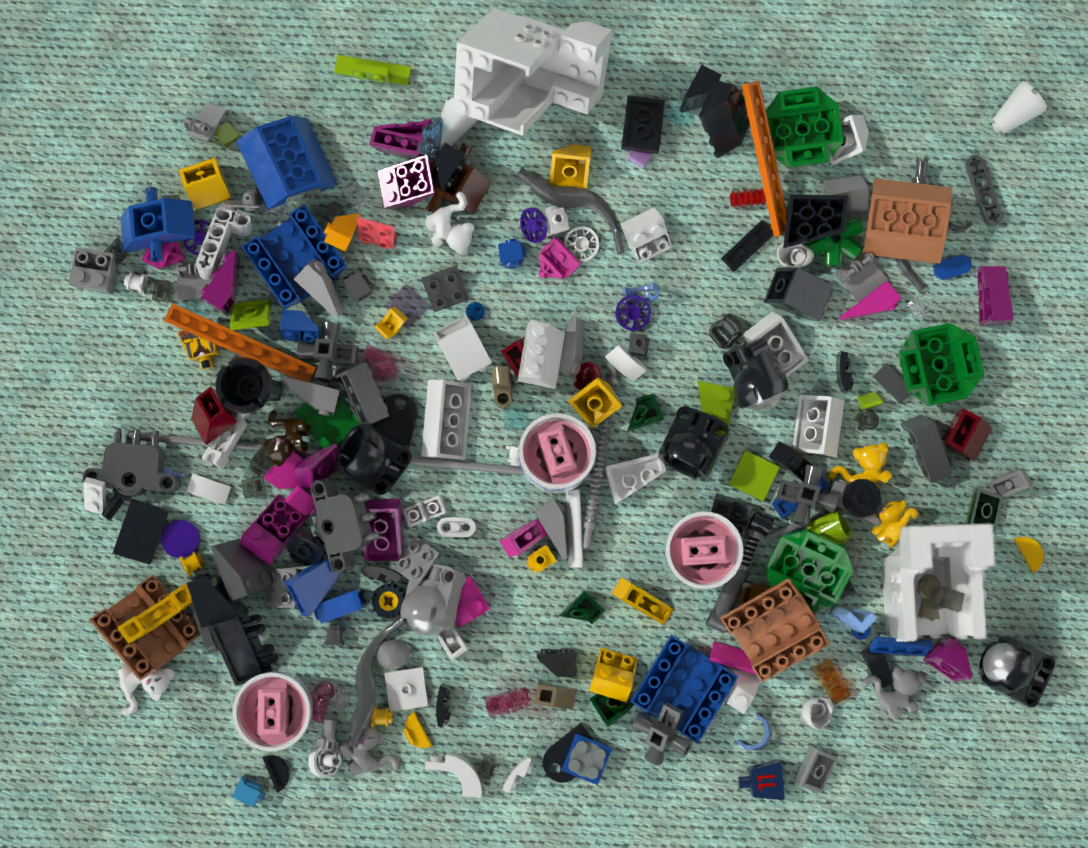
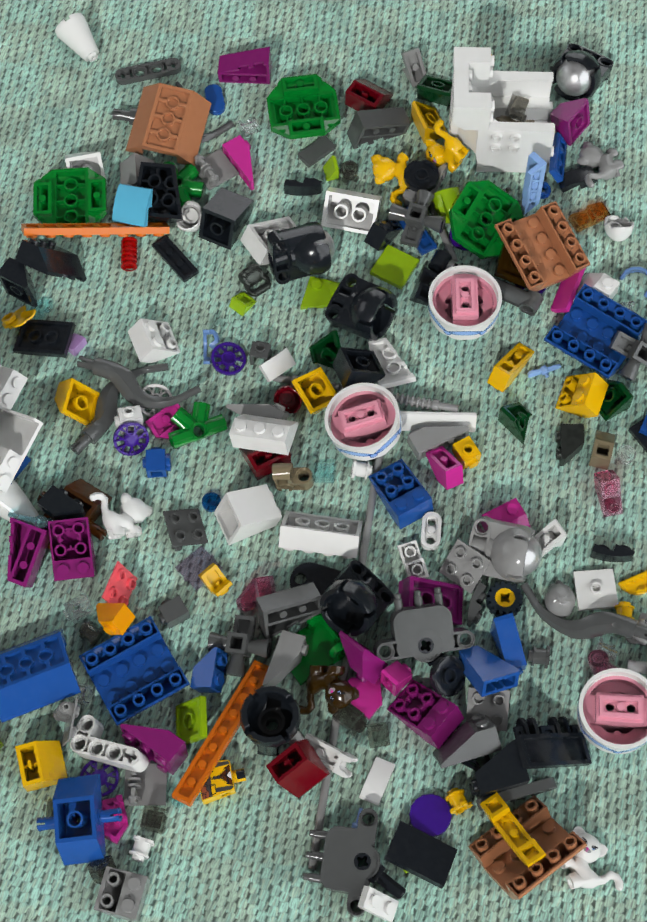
camera: 85 degrees left, 20 degrees down
light grey slope [294,258,345,319] -> none
none -> yellow plate [1,305,36,329]
none -> dark grey animal [77,355,202,409]
none -> medium azure slope [112,184,153,227]
none -> green piece [168,402,227,449]
none -> lime slope [229,292,257,317]
none -> black slope [332,347,385,389]
none -> blue slope [368,459,434,529]
none -> yellow slope [411,100,448,143]
none -> light blue piece [527,364,562,378]

